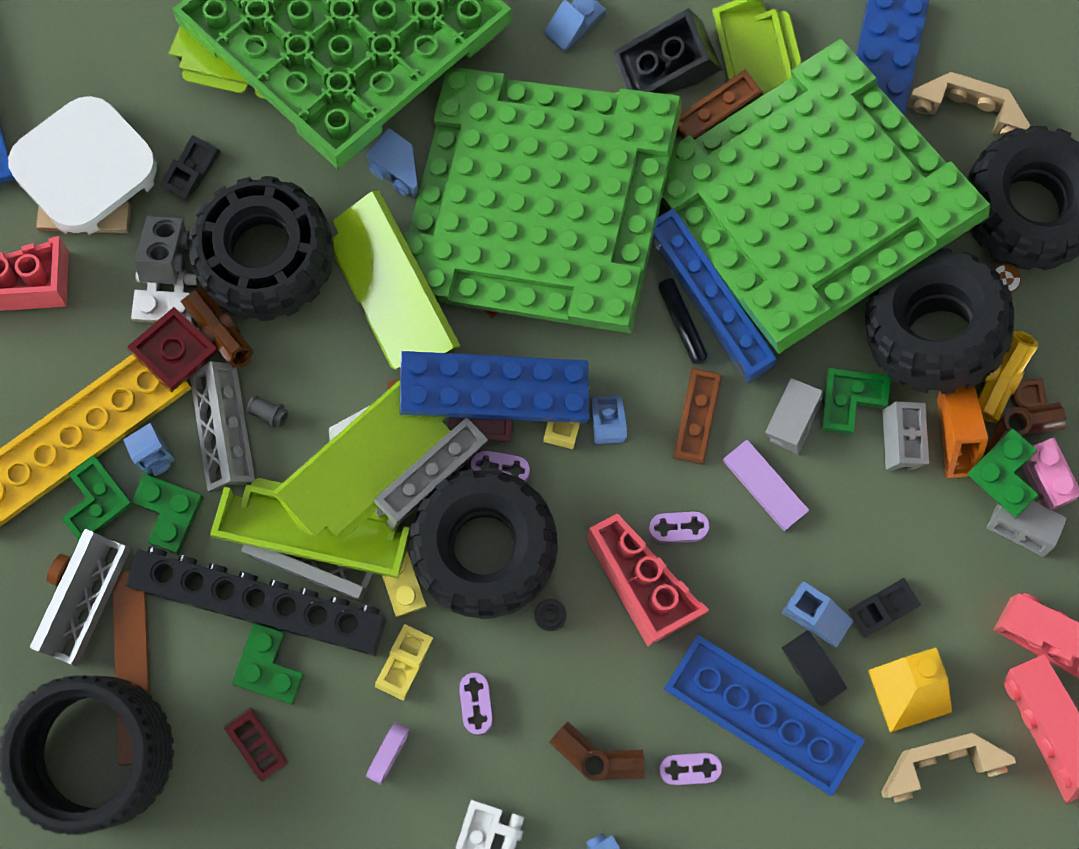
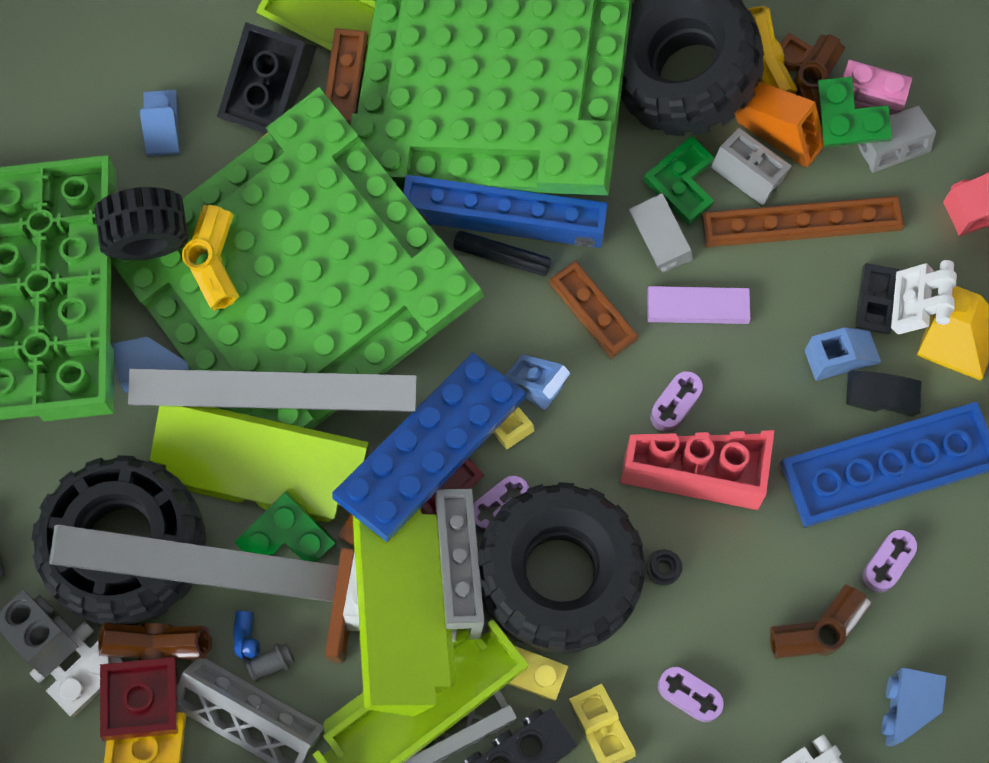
camera: 55 degrees left, 5 degrees down
none -> light grey tile [49,525,339,602]
none -> black tyre [94,187,189,260]
none -> light grey tile [128,369,417,412]
none -> yellow piece [182,204,240,311]
none -> blue arm [233,611,260,660]
none -> green plate [234,491,336,562]
none -> dark orange tile [325,548,355,663]
none -> dark orange tile [701,196,904,247]
none -> white plate [891,260,957,335]

